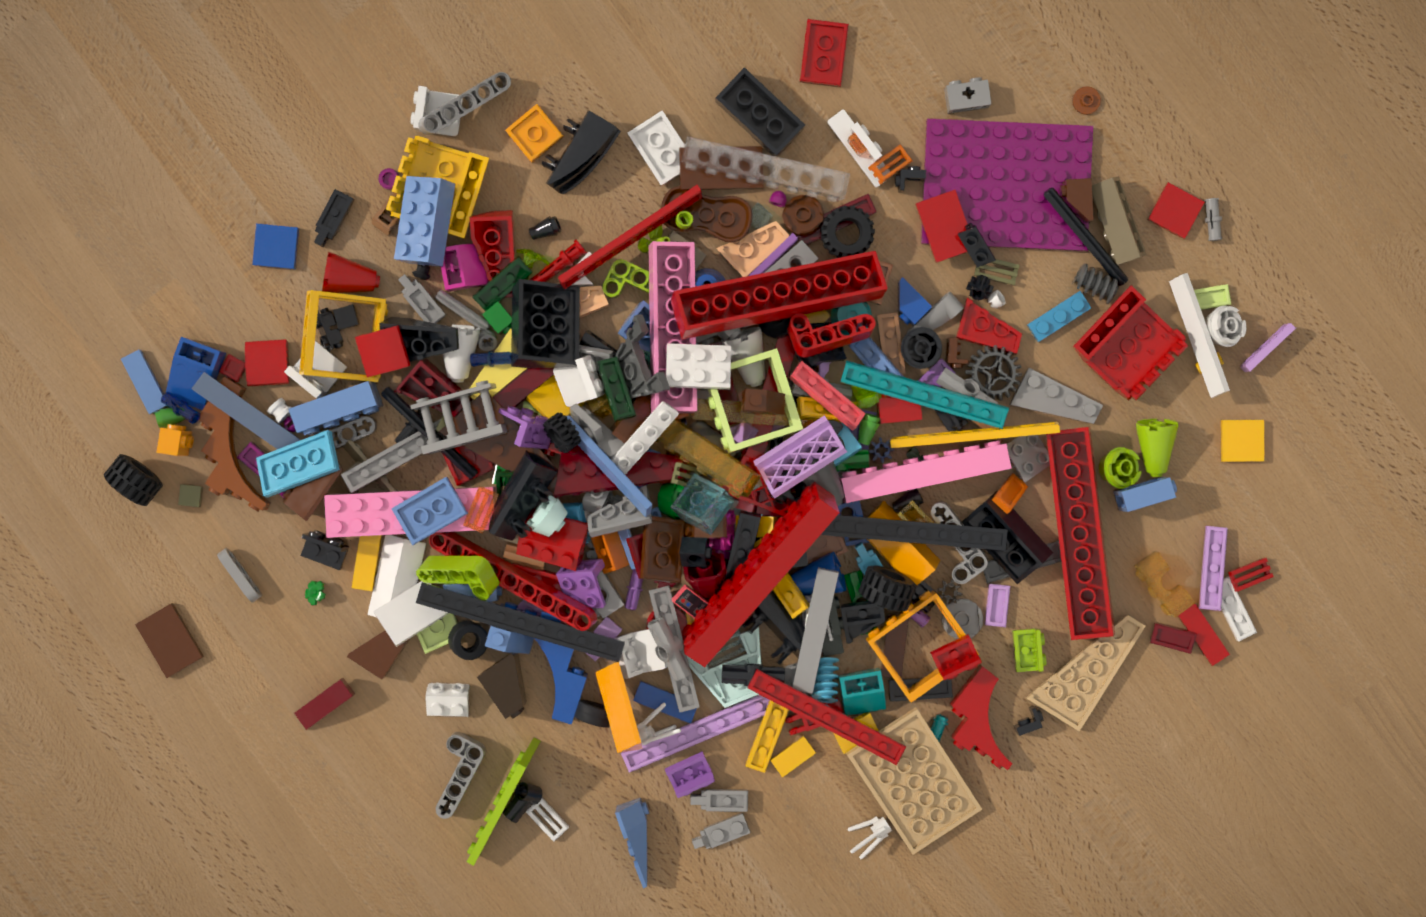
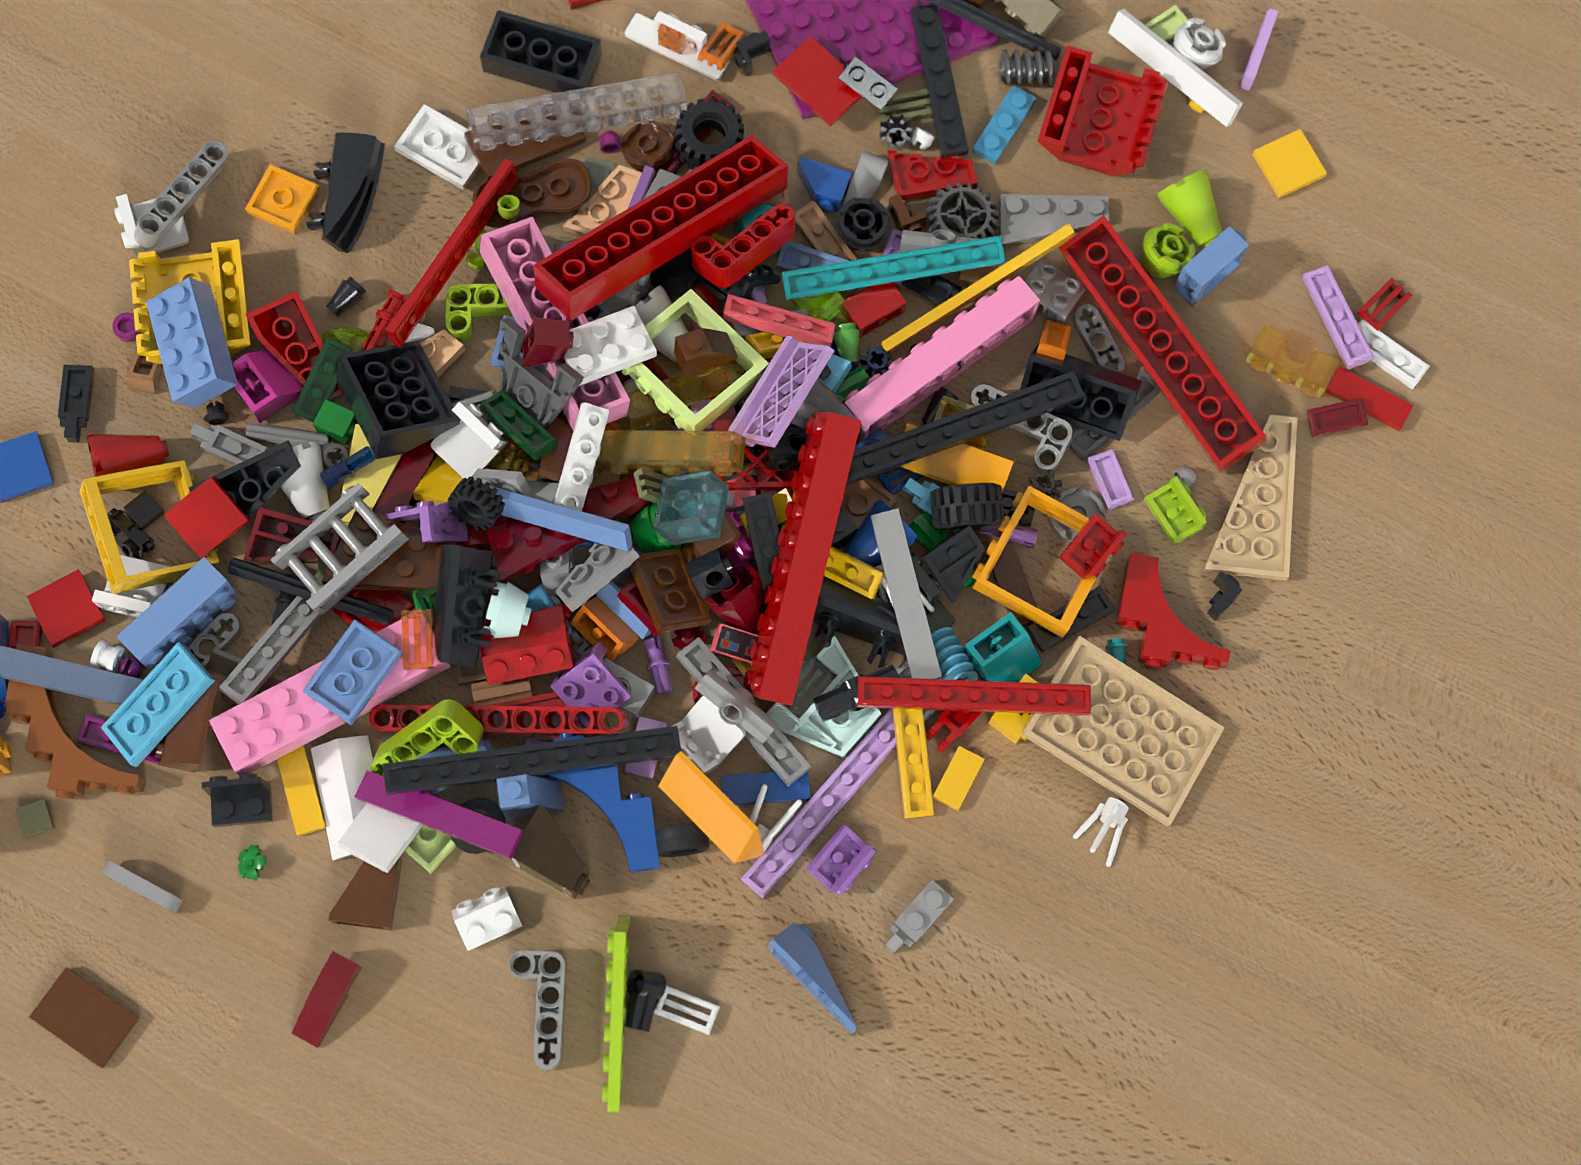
camera: 30 degrees left, 15 degrees down
light grey hinge [690,789,748,812] -> none
none -> magenta tile [354,771,524,860]
none -> dark red slope [523,317,574,367]
none -> black plate [910,4,969,159]
none -> dark grey beam [1073,305,1125,373]
none -> light grey hinge [1173,466,1197,487]

